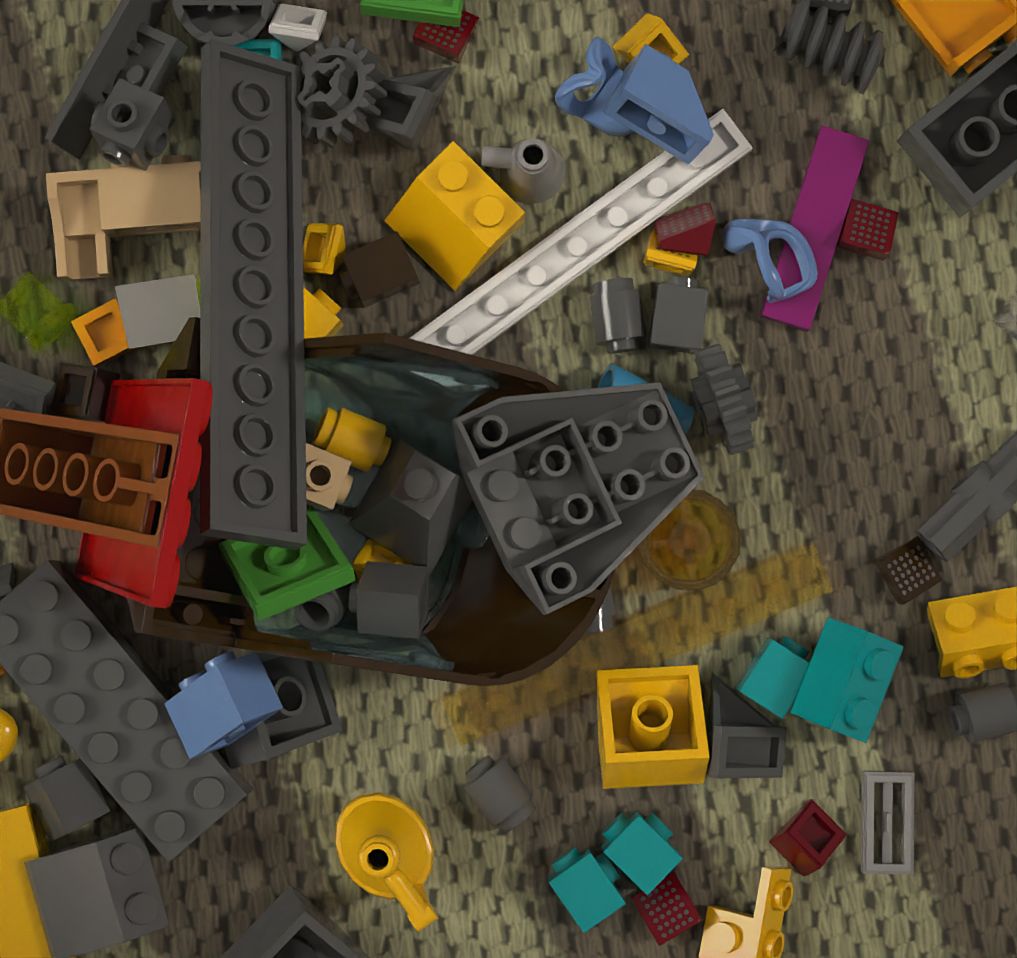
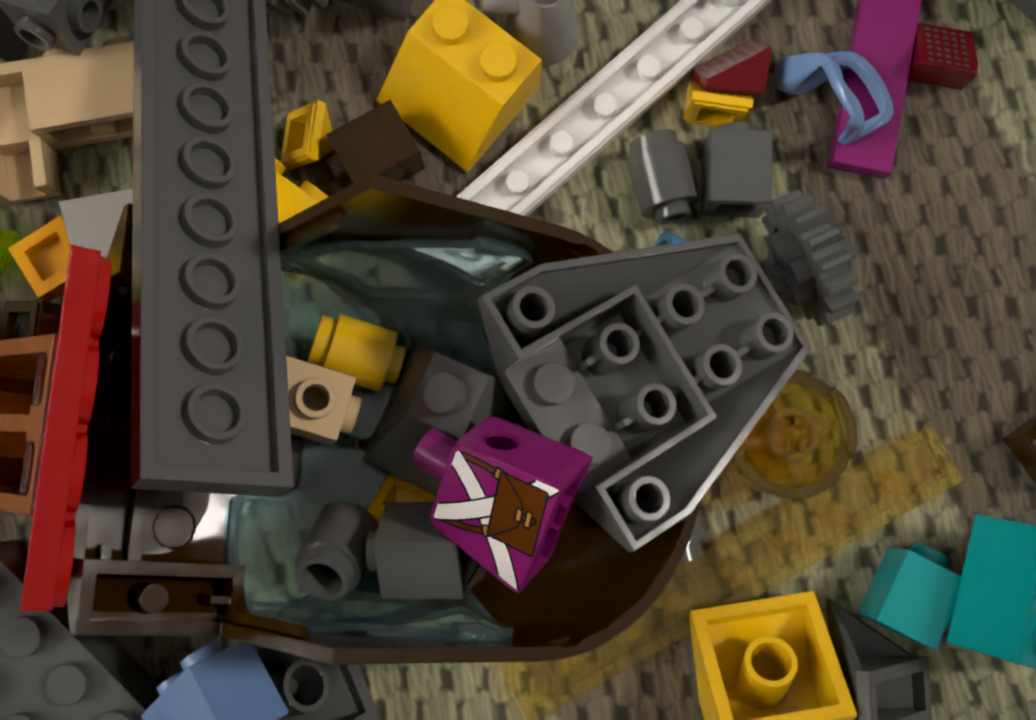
camera: 10 degrees left, 5 degrees down
bright green plate [218,505,356,621] -> none
none -> magenta torso [412,417,593,594]

